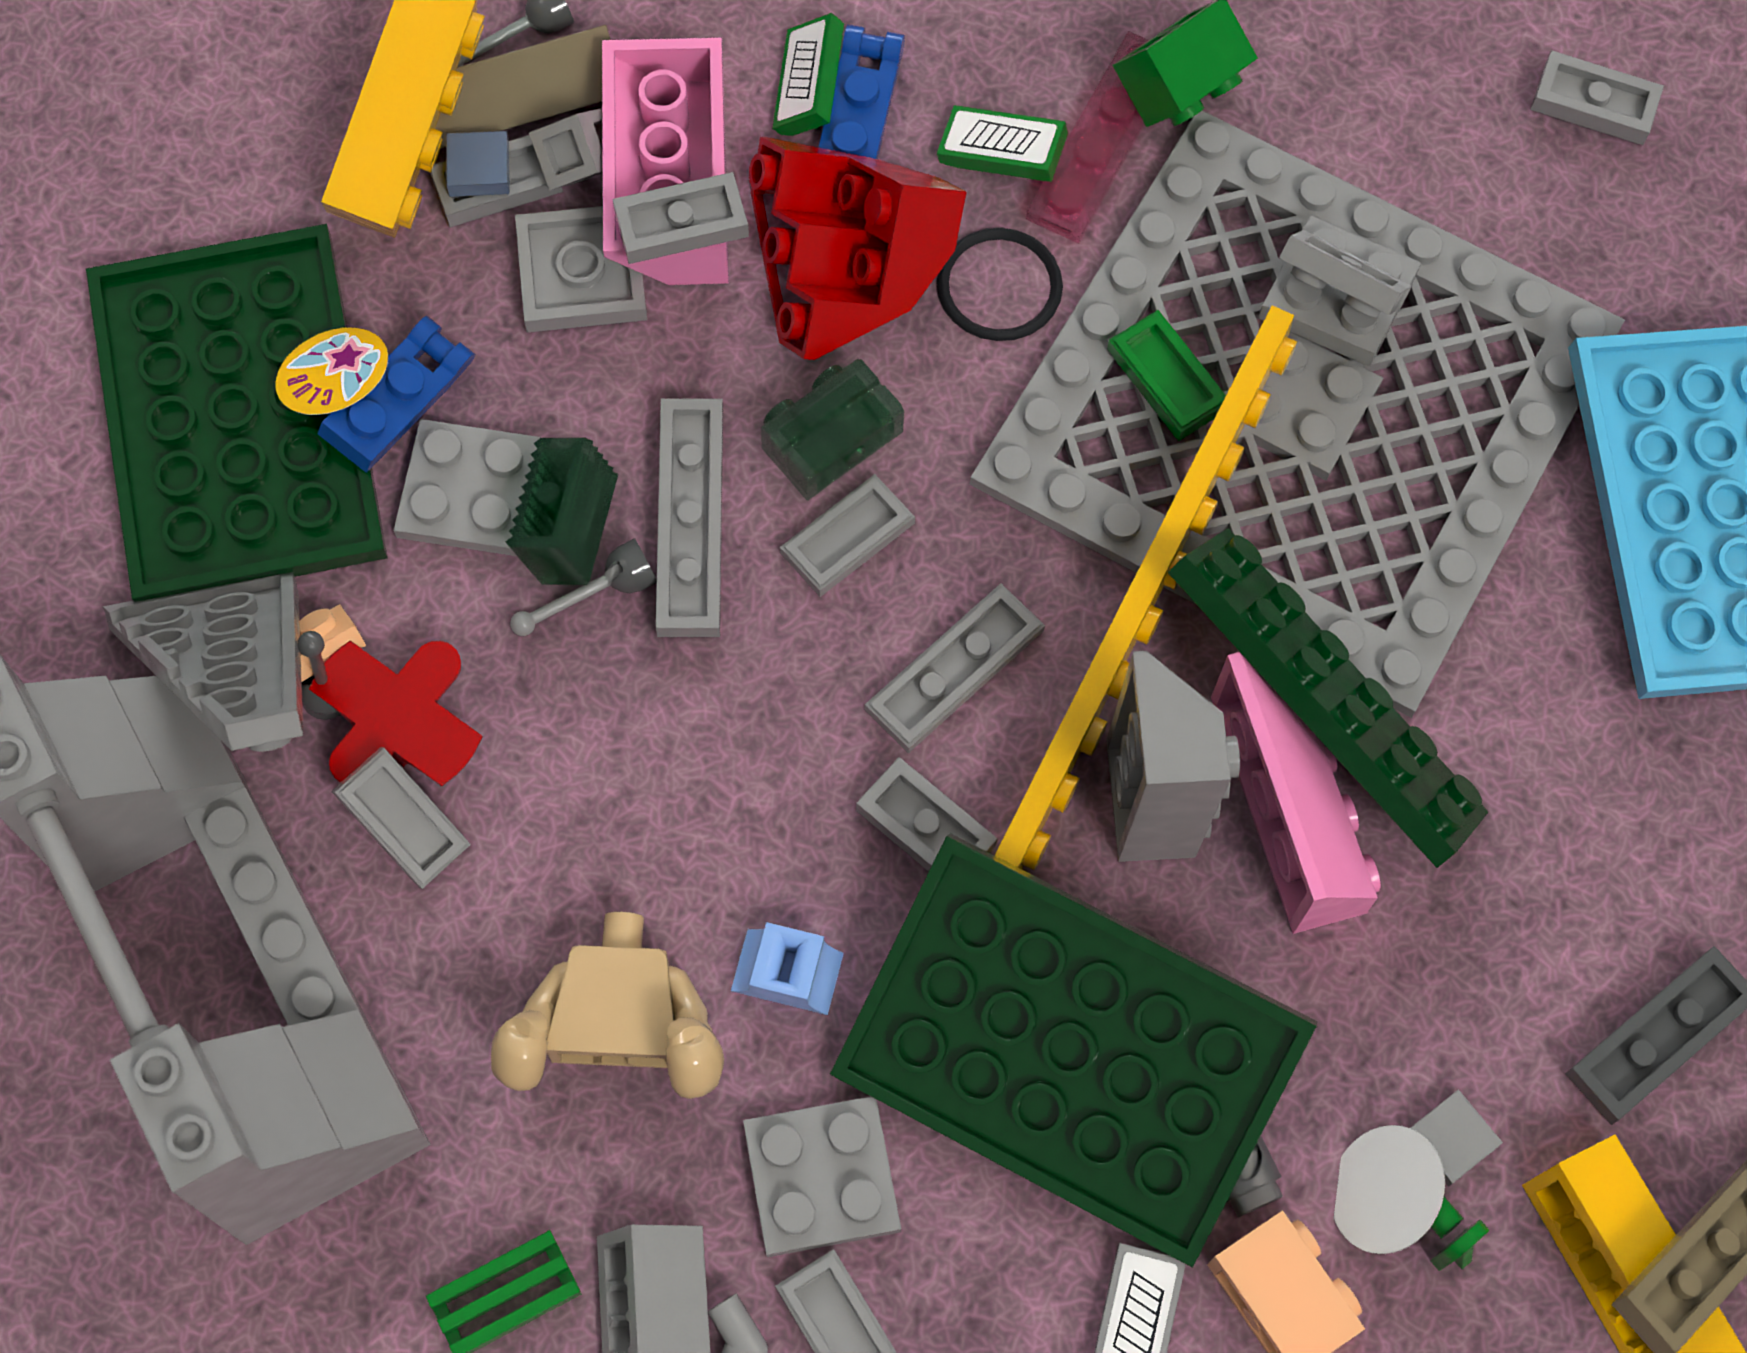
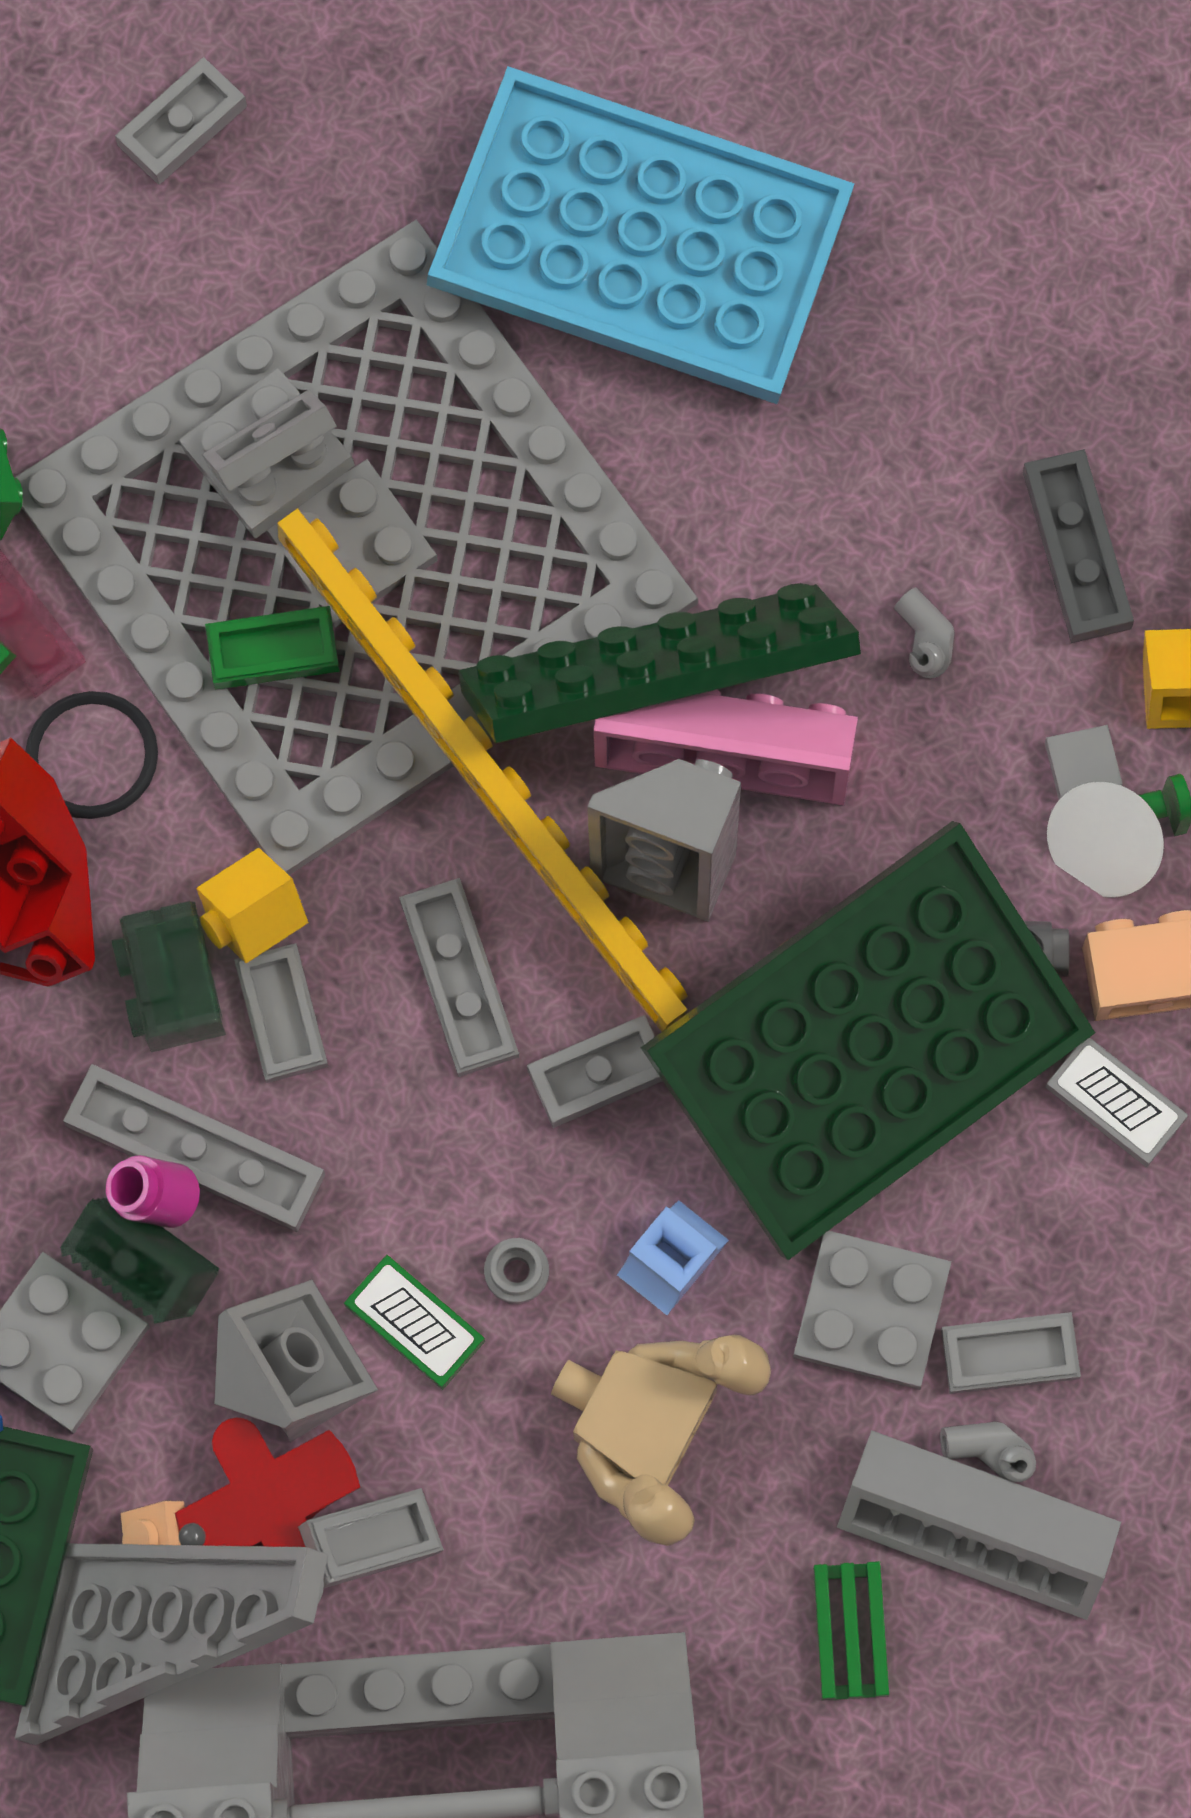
camera: 60 degrees left, 5 degrees up
hinge [510,538,657,636] -> none
none -> dark pink brick [106,1155,200,1228]
none -> yellow brick [196,848,309,963]
none -> light grey slope [214,1280,378,1443]
none -> tile [344,1254,485,1390]
none -> light grey plate [484,1238,549,1304]
none -> light grey arm [894,587,955,679]

